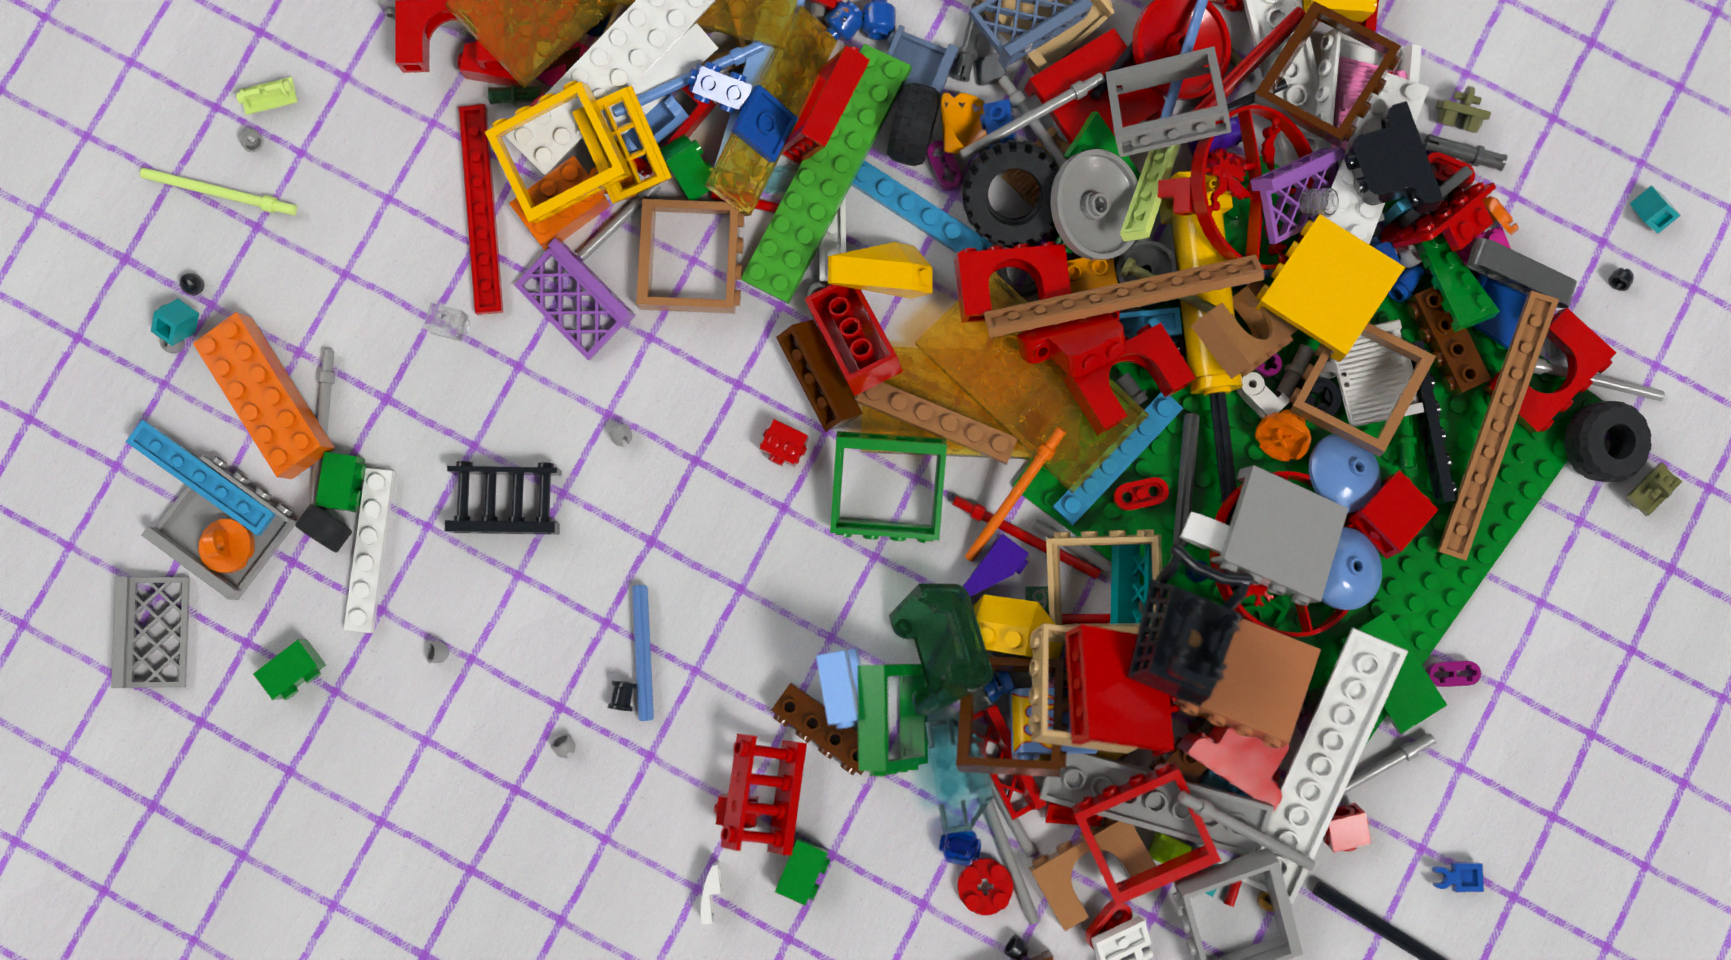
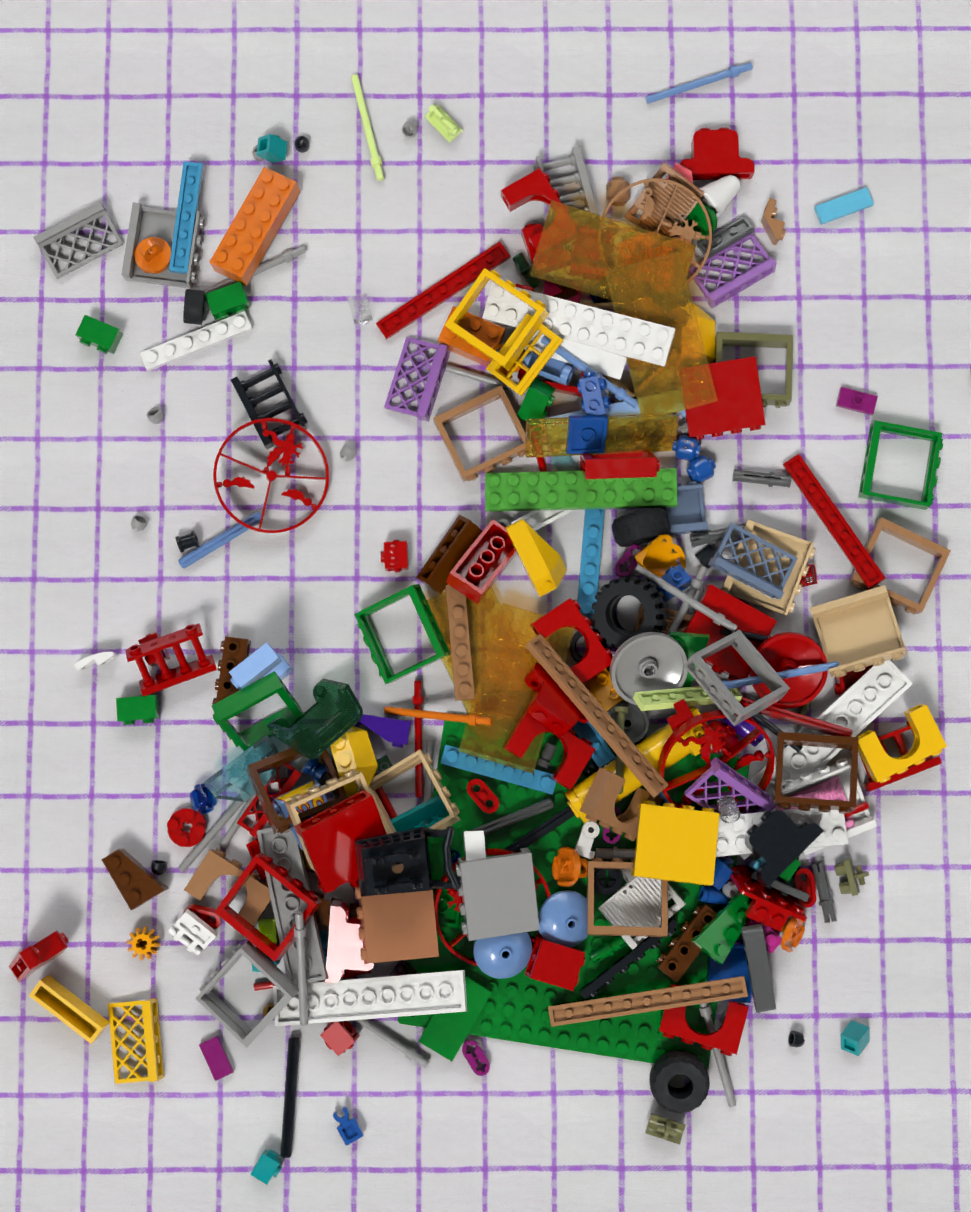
camera: 65 degrees right, 0 degrees up
none -> red piece [213,418,329,533]

